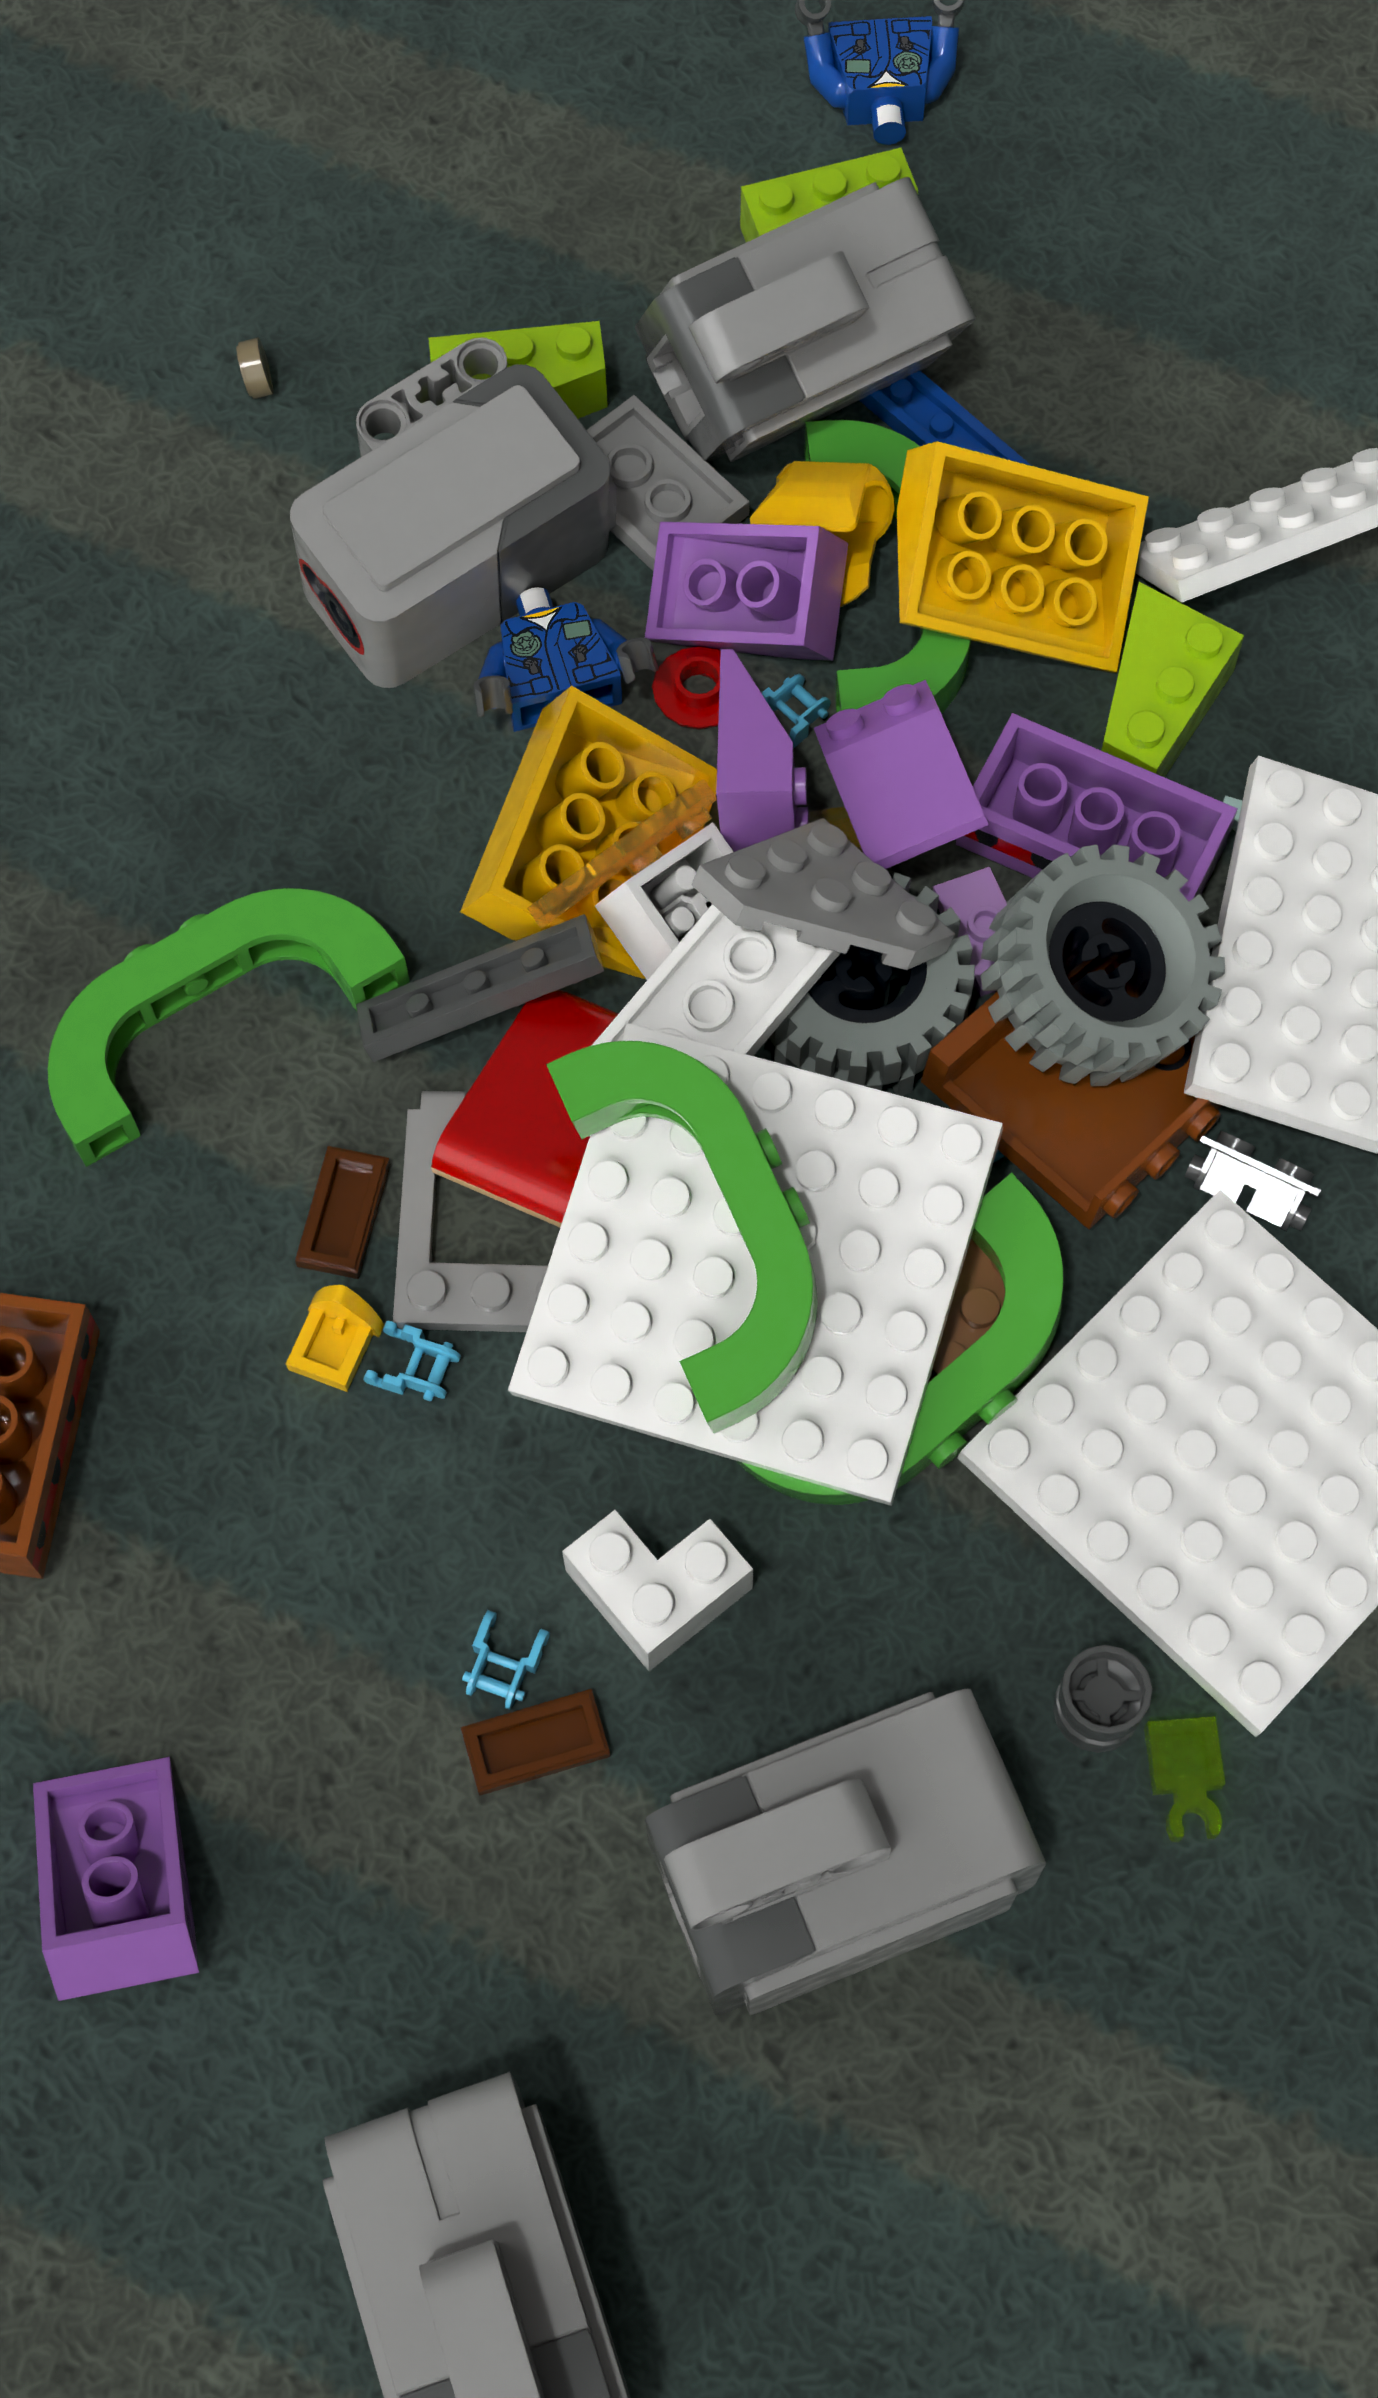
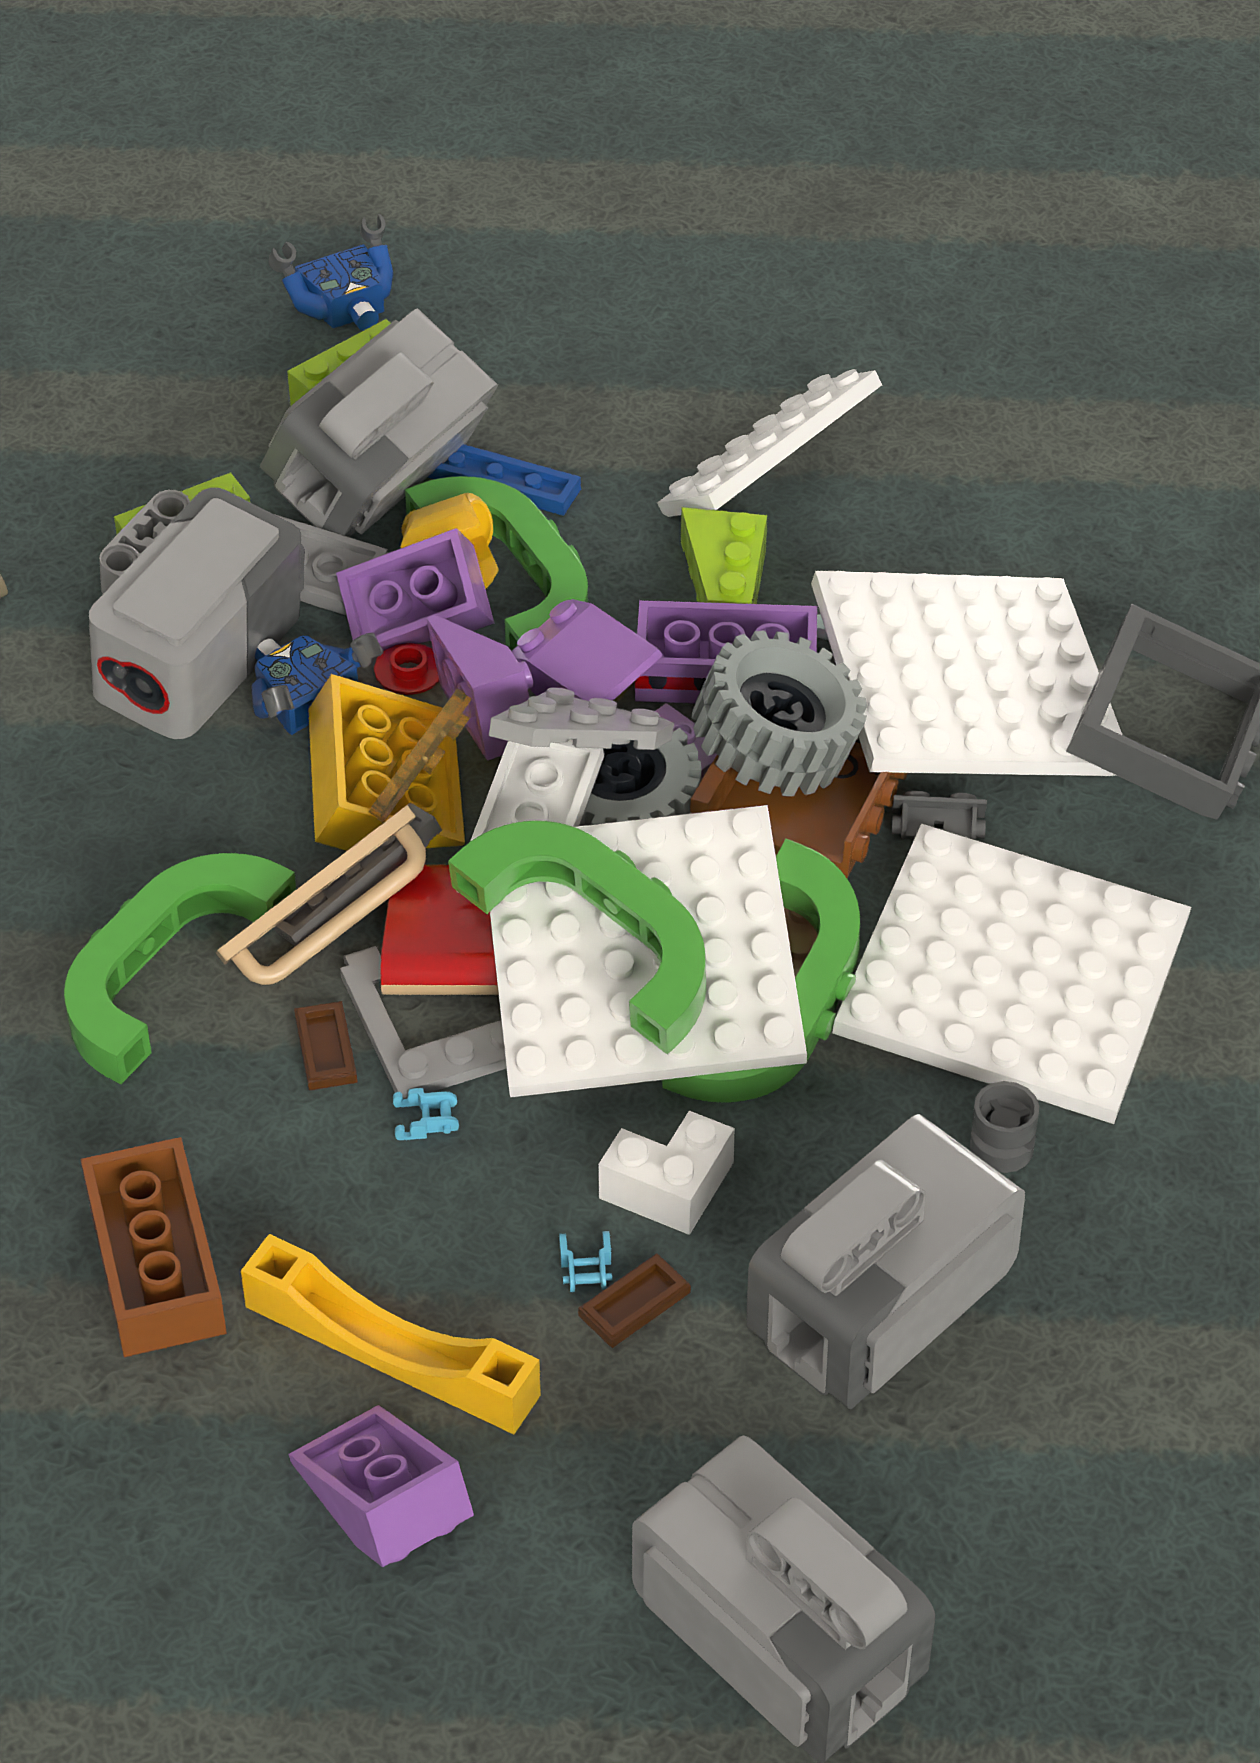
camera: 25 degrees left, 20 degrees down
yellow tile [286,1285,384,1392] -> none
white brick [595,822,733,980] -> none
yellow slope [897,441,1149,673] -> none
clear neon green plate [1144,1716,1225,1842] -> none
none -> tan piece [216,805,426,985]
none -> yellow arch [241,1234,541,1434]

